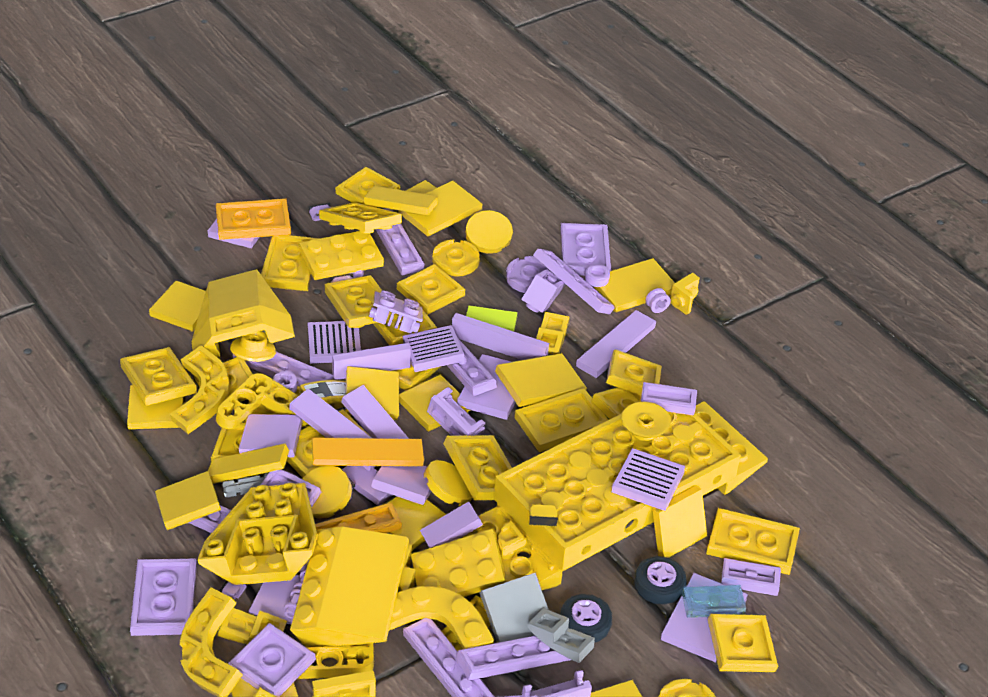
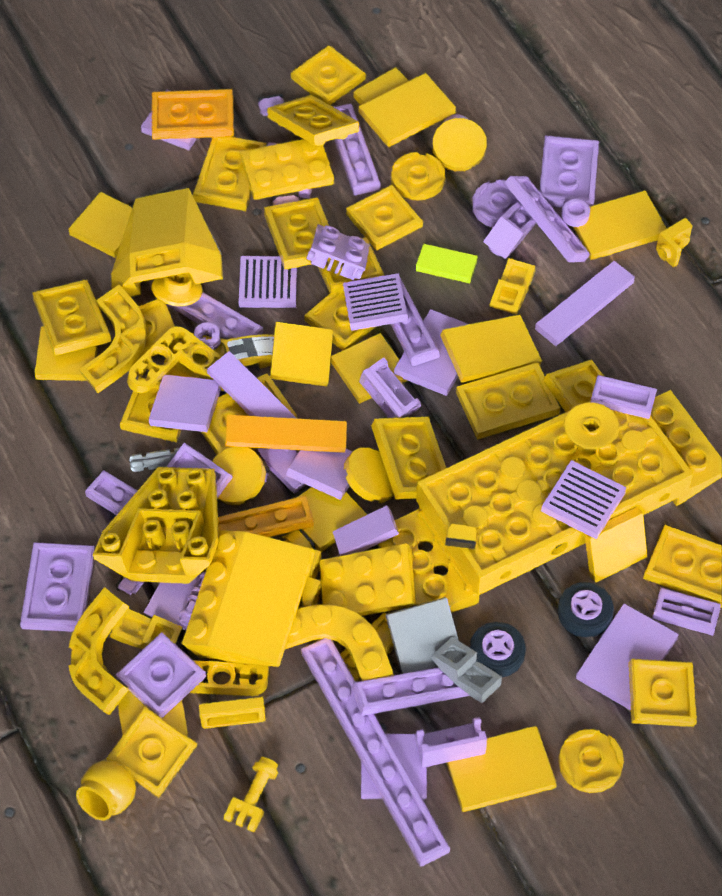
camera: 10 degrees right, 15 degrees up
yellow tile [155,471,221,530] -> none
yellow tile [208,443,290,484] -> none
lavender tile [332,343,411,380] -> none
lavender tile [341,385,409,439] -> none
yellow tile [364,186,438,215] -> none
lavender tile [452,313,549,360] -> none
yellow tile [498,520,527,556] -> none
yellow tile [606,349,662,396] -> none
lavender bush [645,288,671,313] -> none
clear light blue plate [682,585,746,618] -> none

